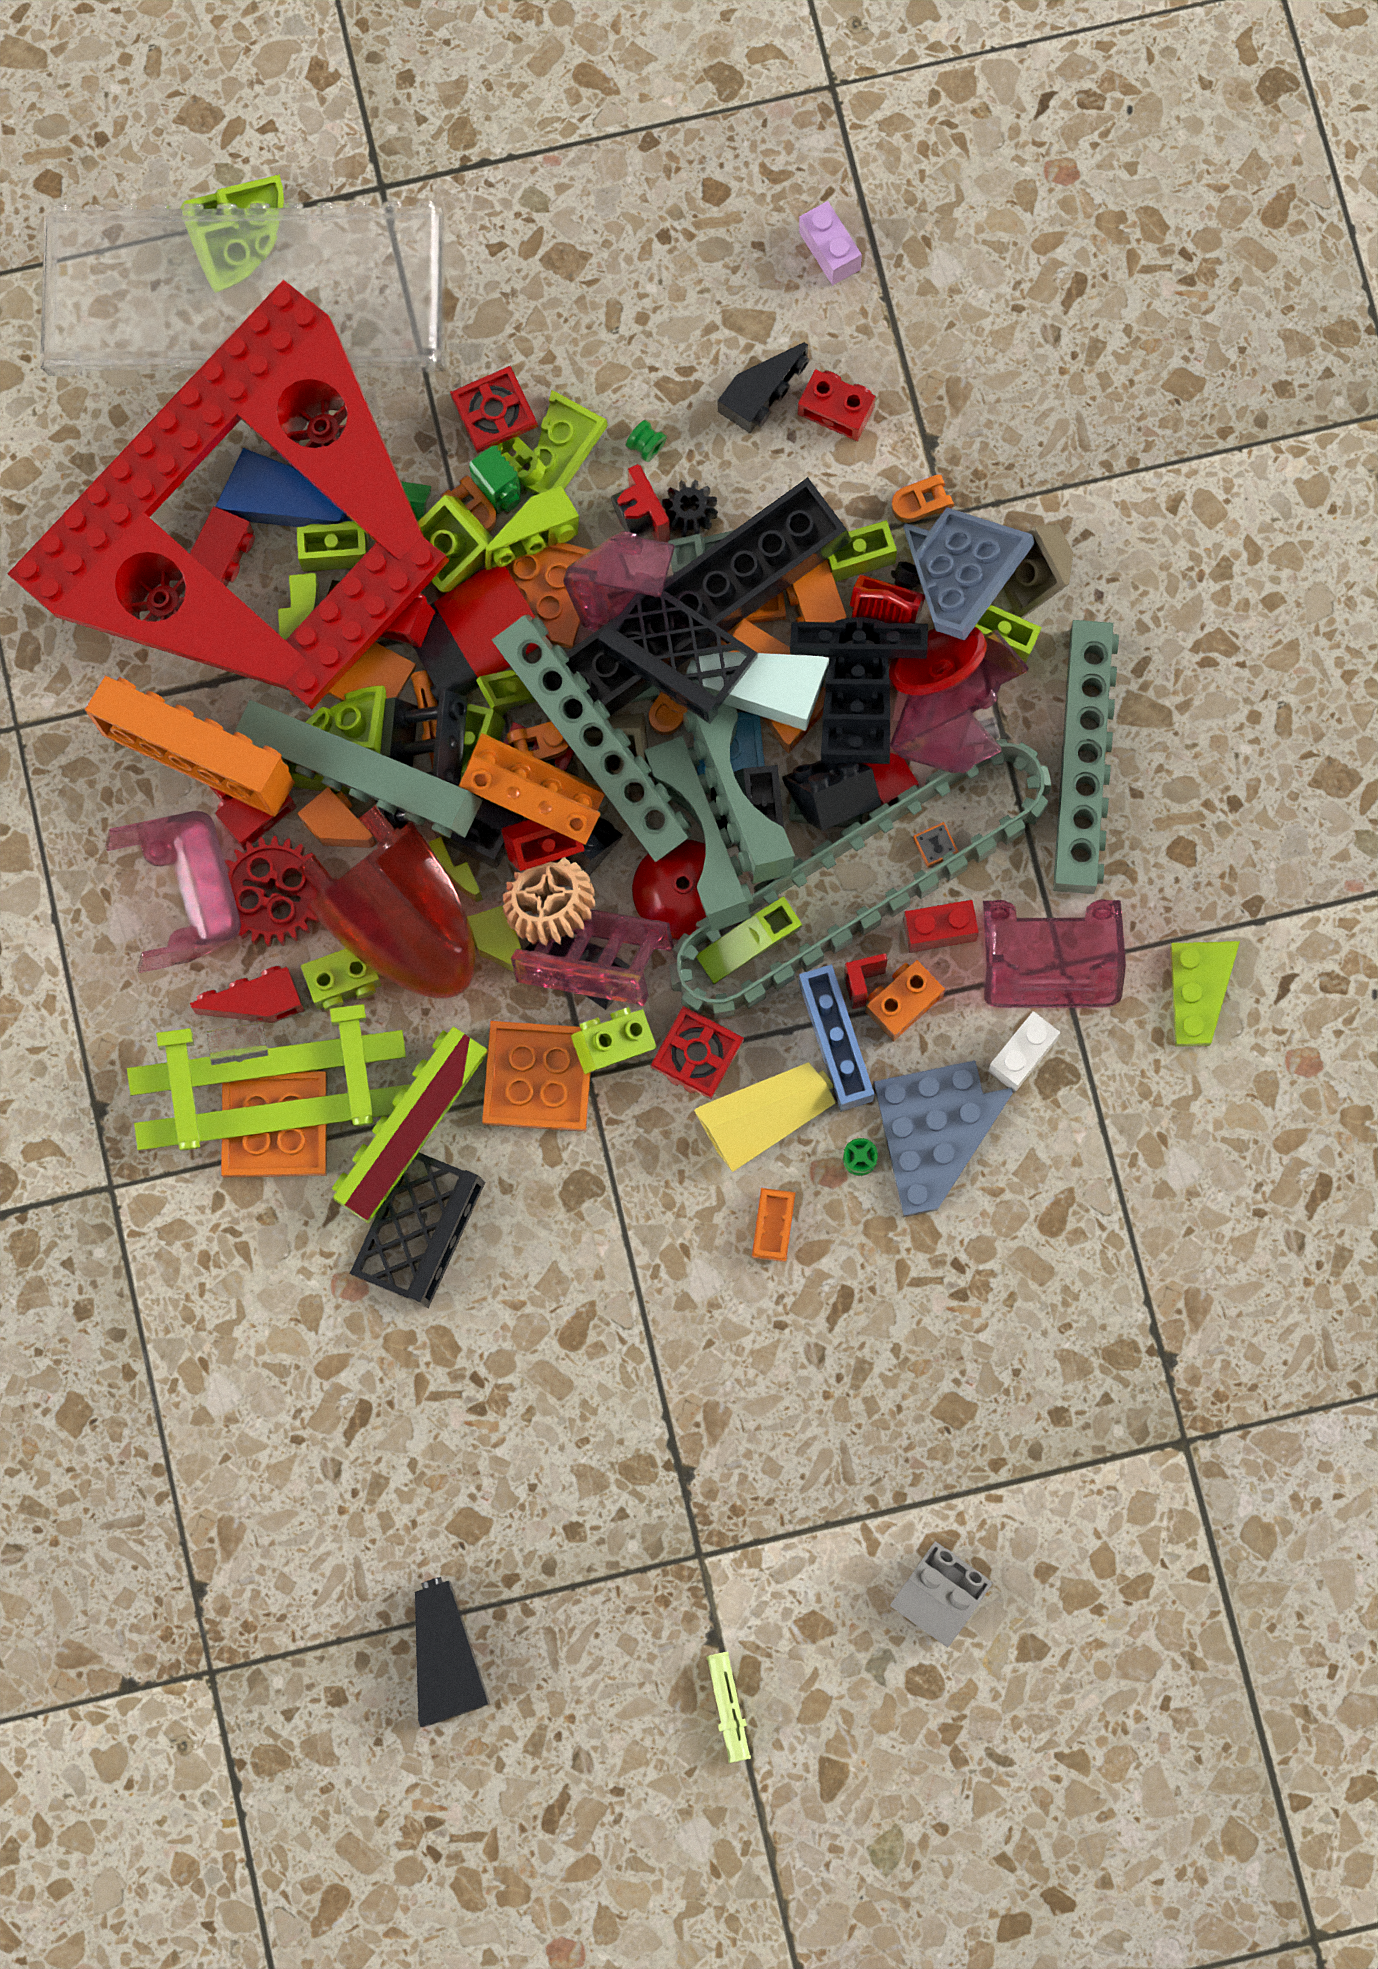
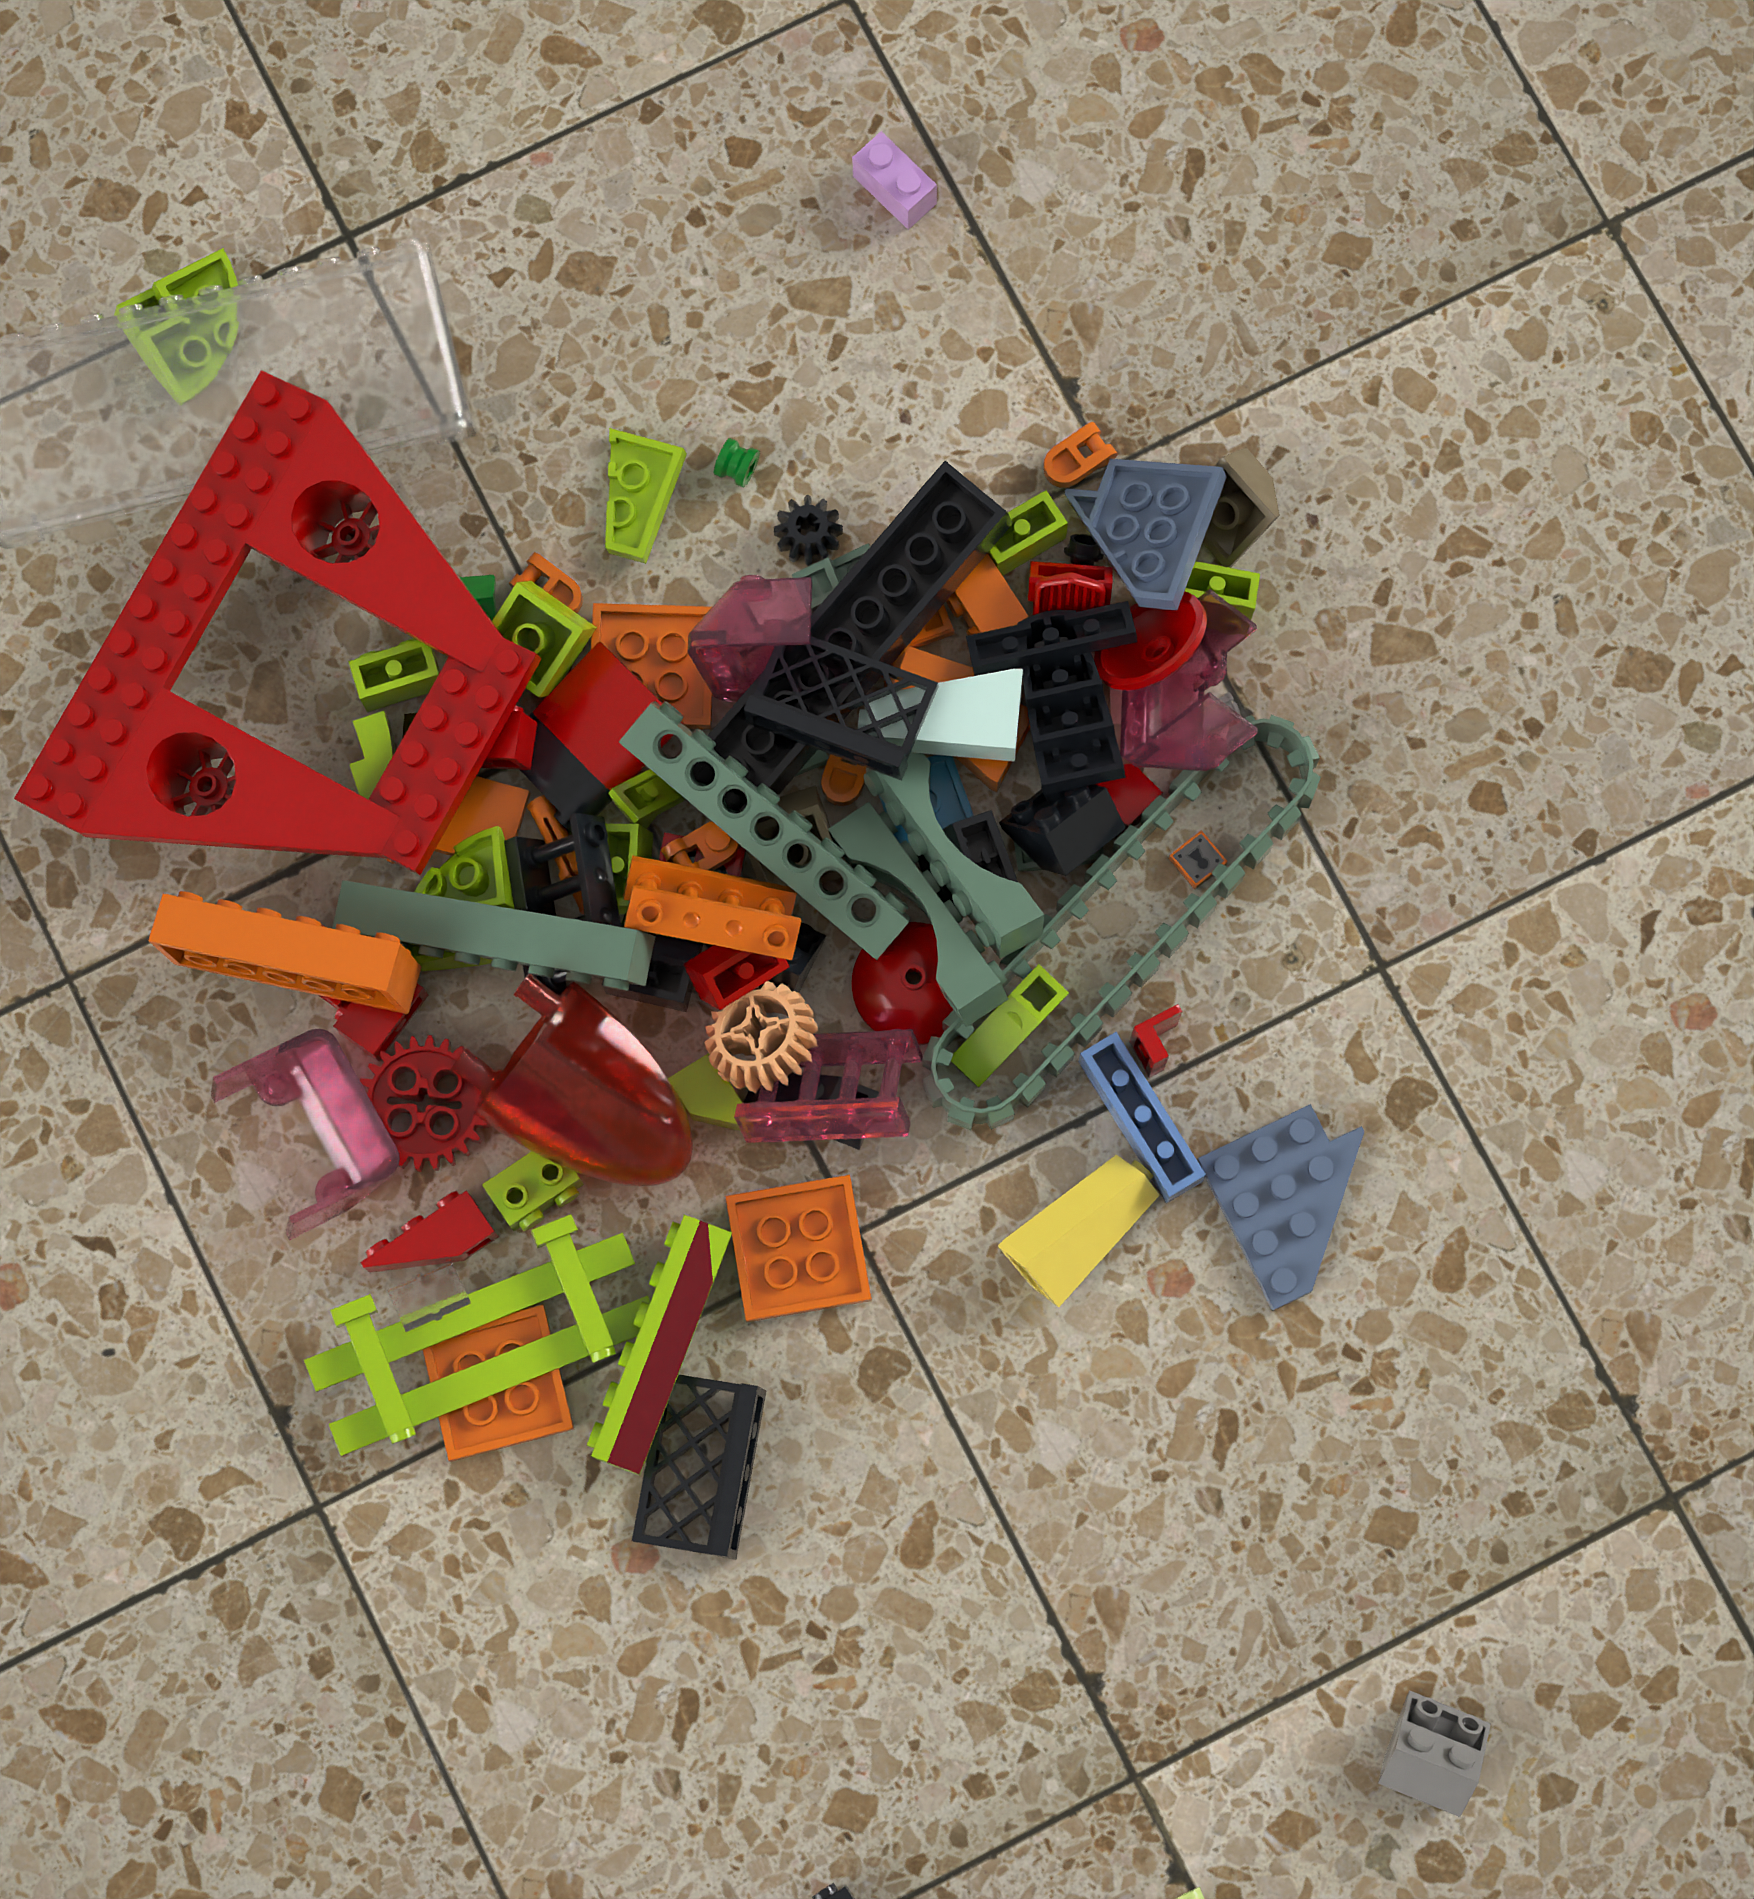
camera: 15 degrees left, 0 degrees up
red brick [189,506,255,587] -> none
blue slope [215,448,353,527] -> none
orange slope [297,787,376,848] -> none
lime slope [428,837,483,902] -> none
red piece [450,365,538,454] -> none
green brick [469,445,521,515] -> none
lime slope [485,485,579,570] -> none
lime beam [496,436,545,486] -> none
lime brick [570,1007,657,1074] -> none
red piece [611,464,670,548] -> none
red piece [650,1006,744,1100] -> none
black slope [717,342,809,433] -> none
orange plate [752,1188,796,1262] -> none
red brick [798,369,876,442] -> none
green wheel [843,1138,878,1176] -> none
orange brick [866,960,945,1042] -> none
red brick [903,900,979,953] -> none
clear pink windscreen [982,899,1126,1008] -> none
white brick [988,1011,1060,1093] -> none
sand green brick [1053,620,1119,894] -> none
lime wing [1170,941,1240,1047] -> none

